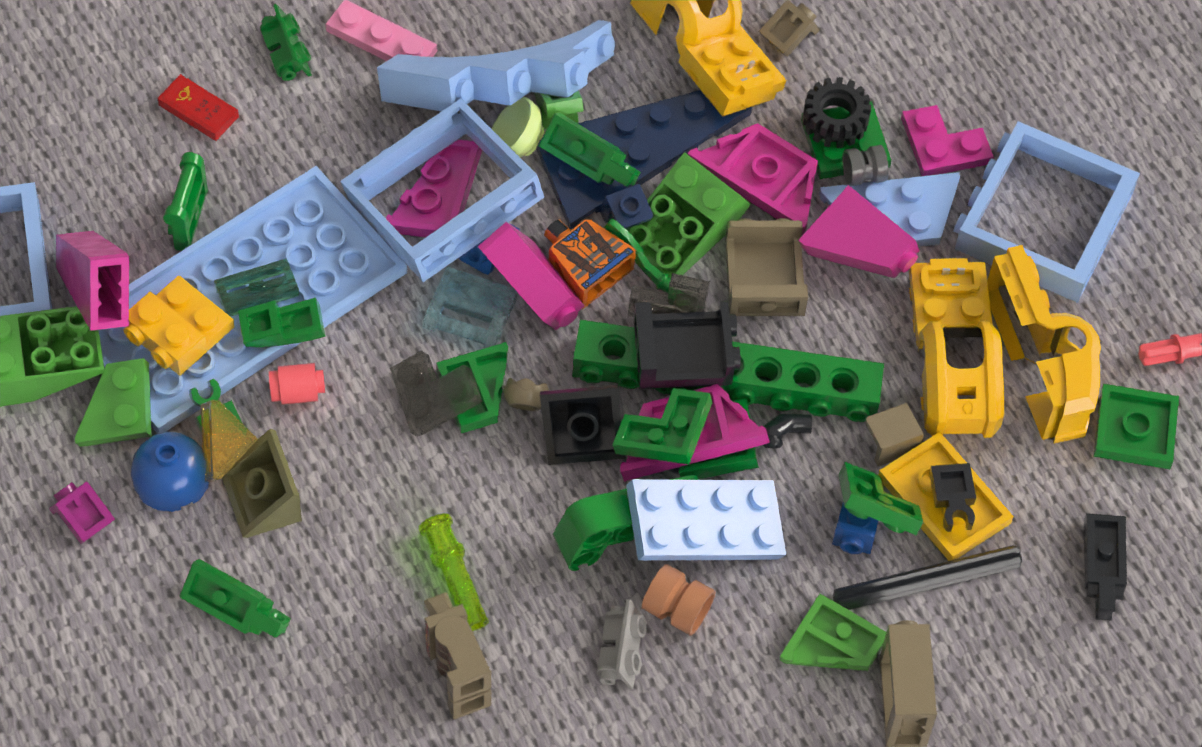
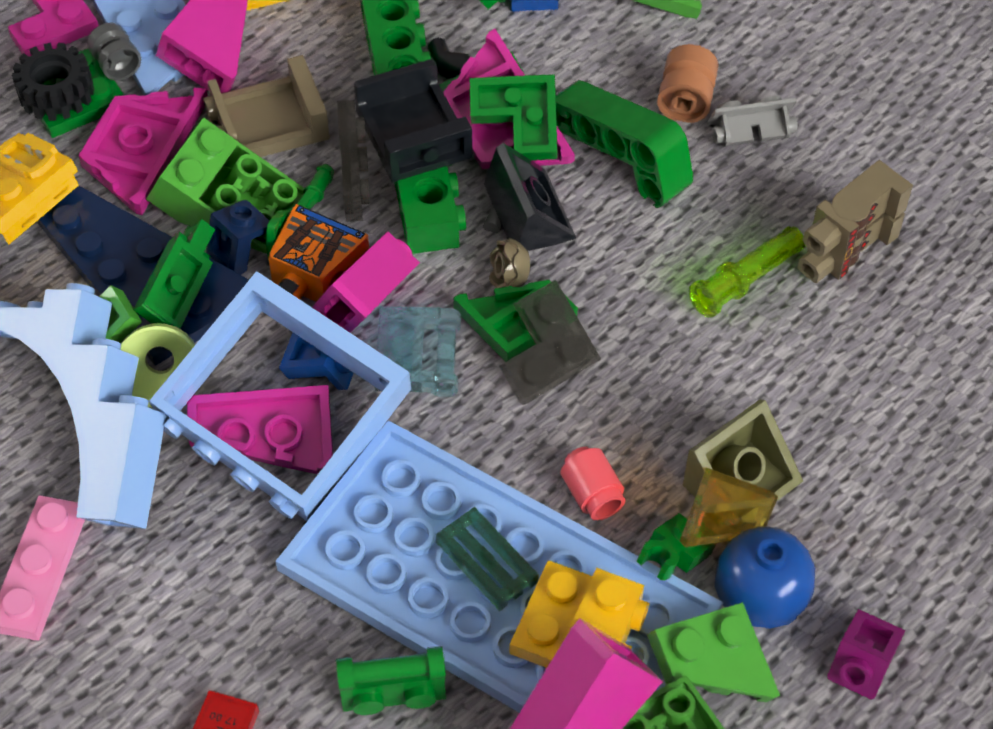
camera: 105 degrees left, 5 degrees down
green hinge [179,559,291,638] -> none
green slope [238,297,326,347] -> none
green hinge [260,4,312,81] -> none
plate [626,479,786,561] -> none

